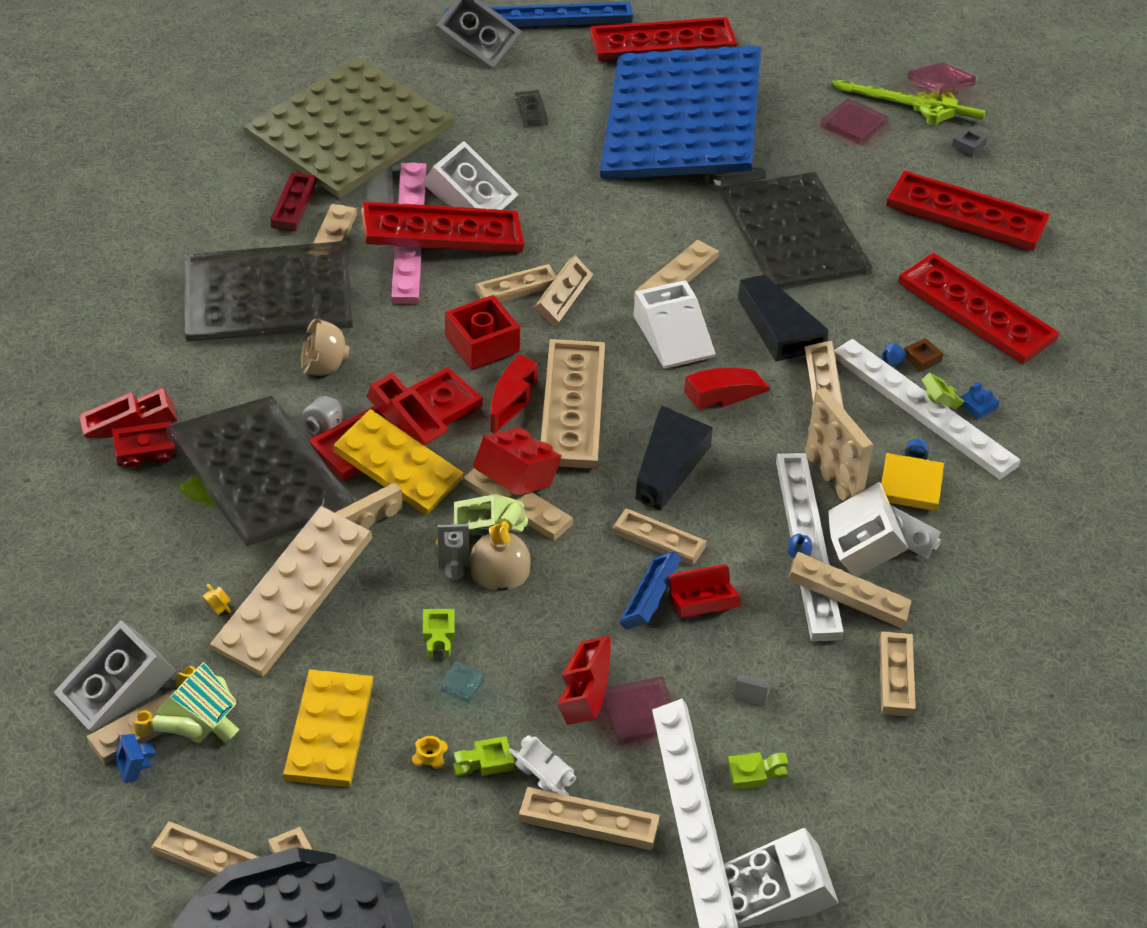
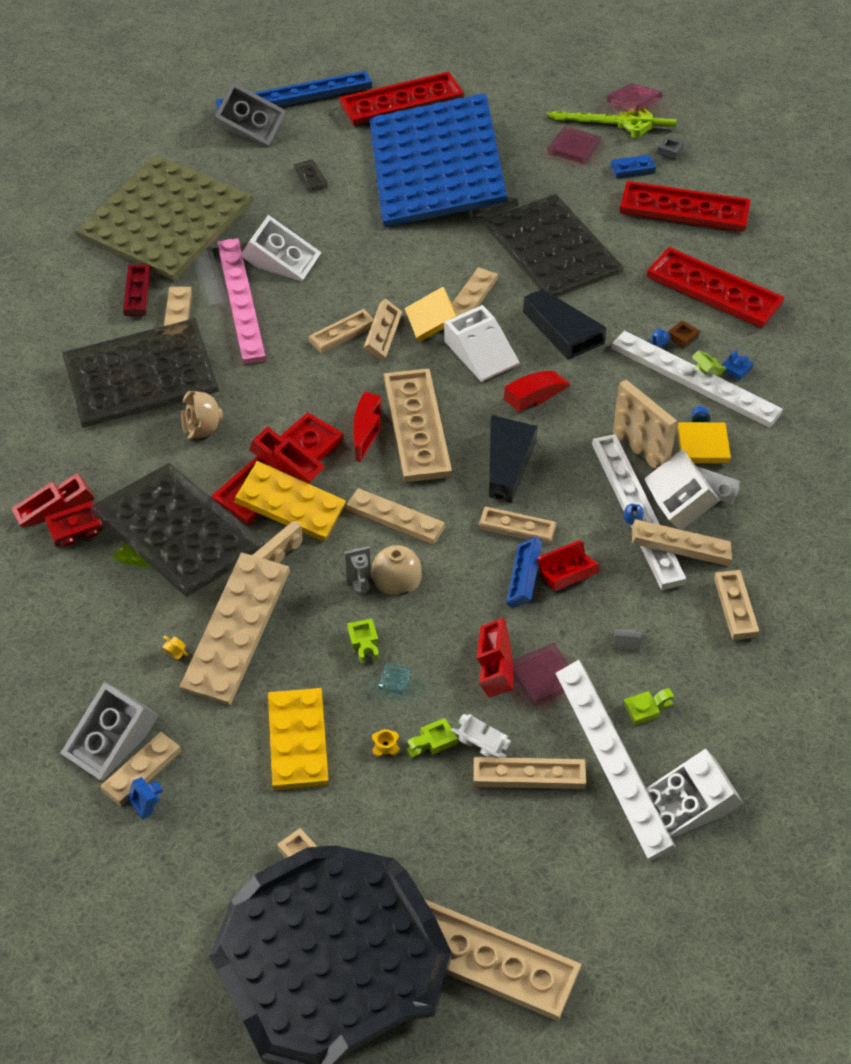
camera: 10 degrees left, 5 degrees up
yellowish green torso [133,662,240,744] -> none
tan tile [151,821,259,878] -> none
light grey head [302,396,345,437] -> none
red plate [361,201,524,253] -> none
yellowish green torso [436,494,528,546] -> none
red brick [445,295,521,370] -> none
red brick [472,428,562,496] -> none
tan plate [805,340,844,409] -> none
none -> yellow tile [405,287,457,342]
none -> blue plate [610,155,656,178]

